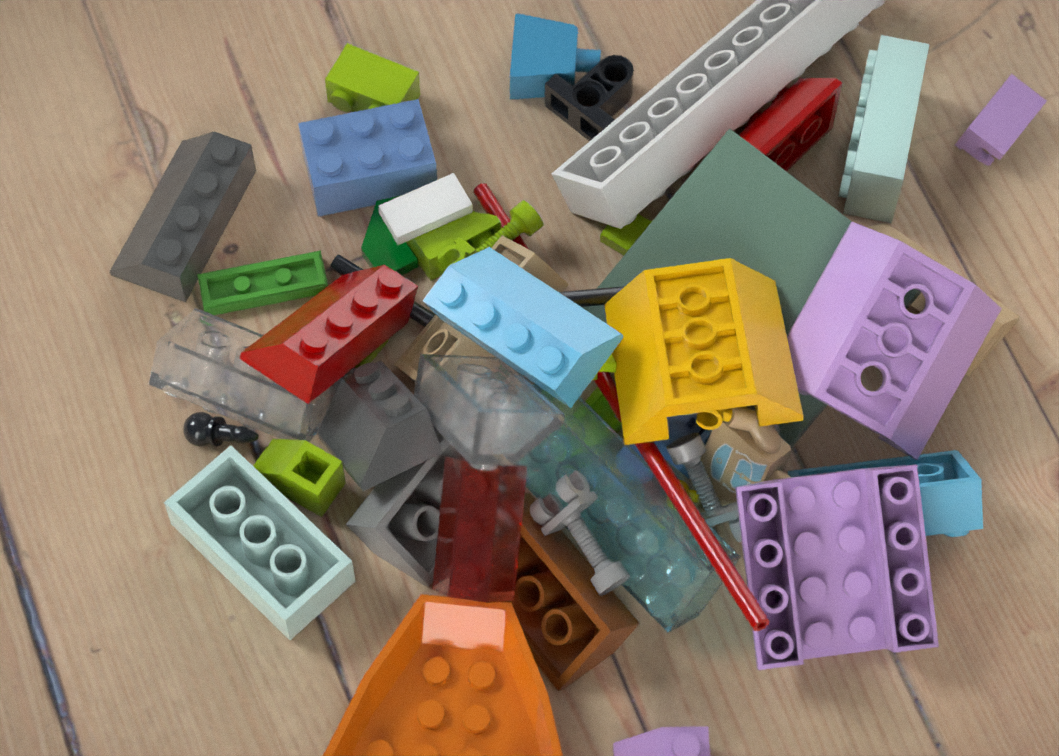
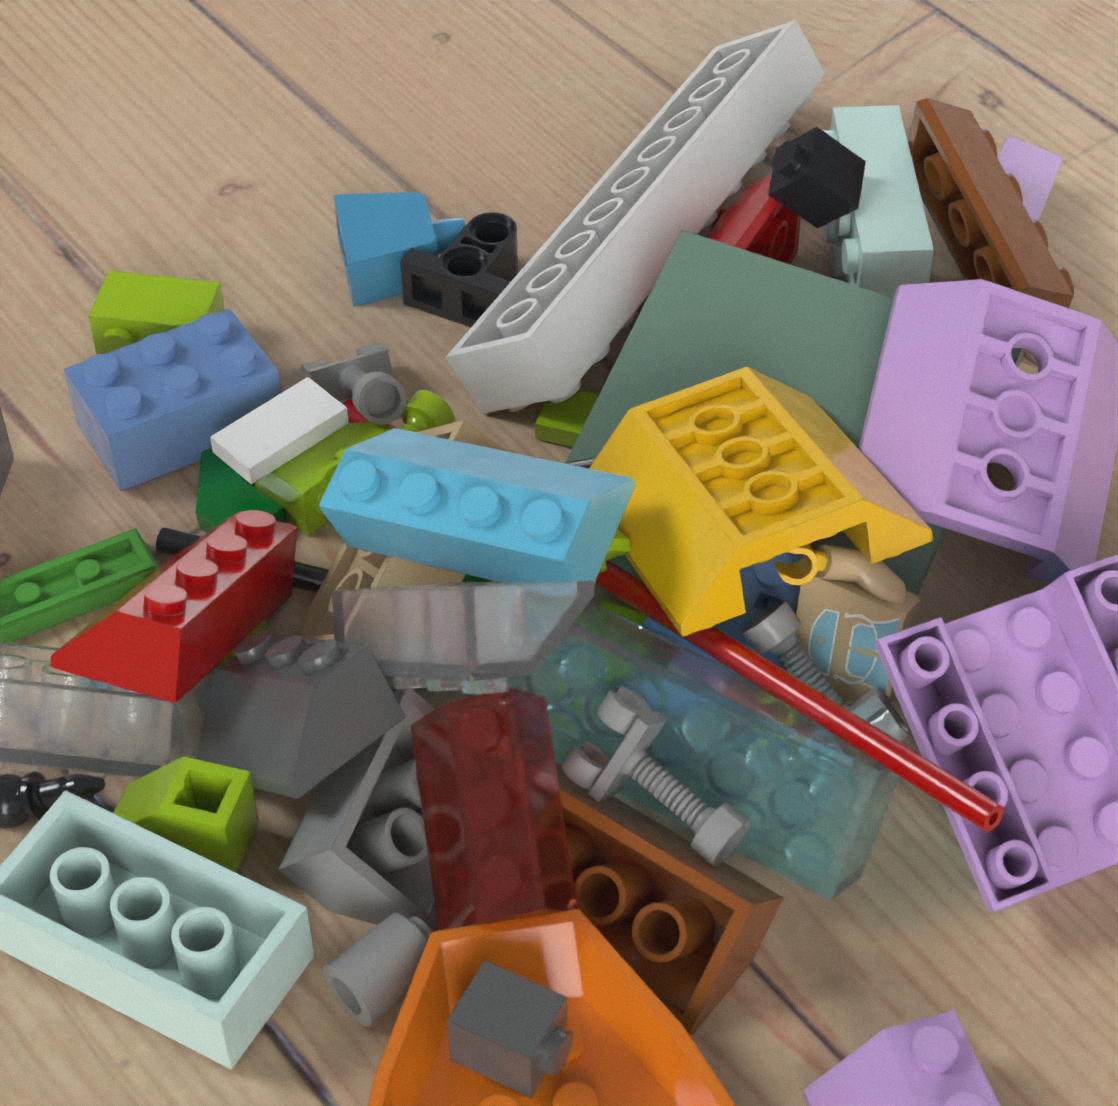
camera: 15 degrees left, 15 degrees down
none -> light grey bar [301,343,406,425]
none -> light grey brick [323,913,432,1027]
none -> dark grey brick [447,960,574,1098]
none -> black brick [768,127,866,228]
none -> dark orange slope [908,98,1074,308]

